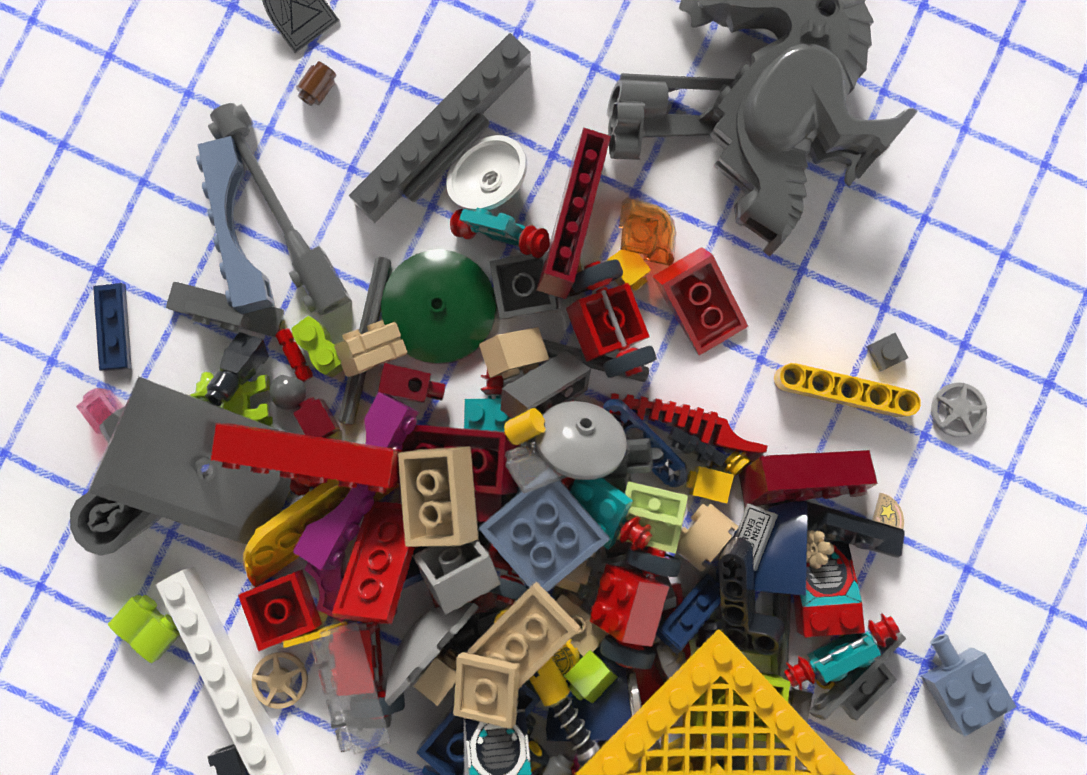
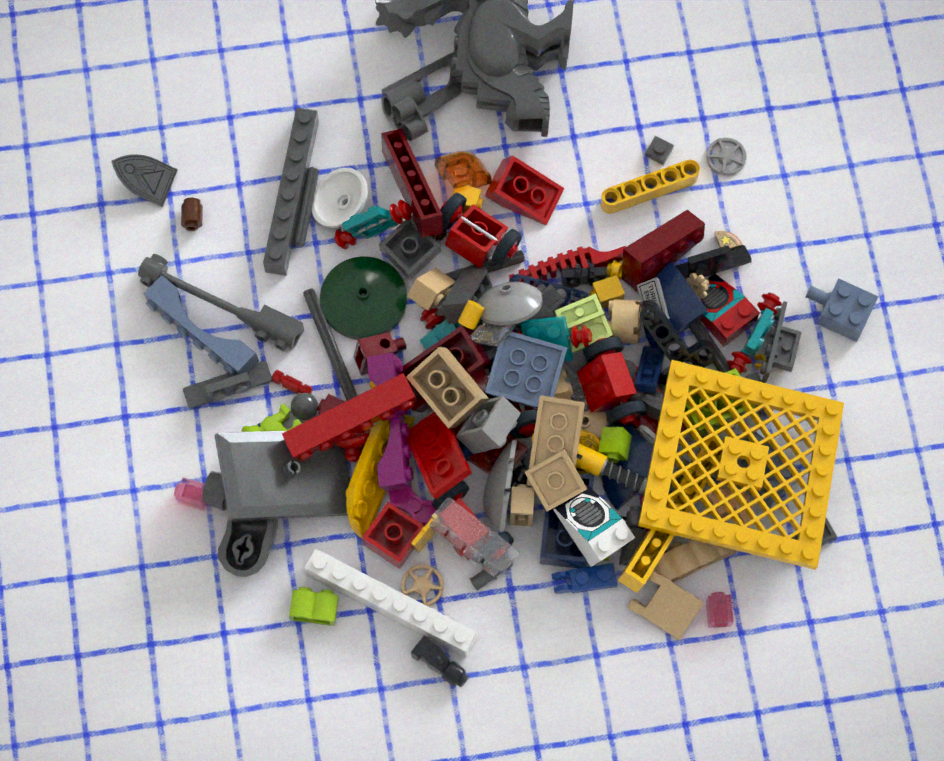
camera: 35 degrees left, 15 degrees down
dark blue tile [93,283,132,372] -> none
black piece [205,332,269,406] -> none
lime brick [291,316,343,378] -> none
tan brick [334,320,407,377] -> none

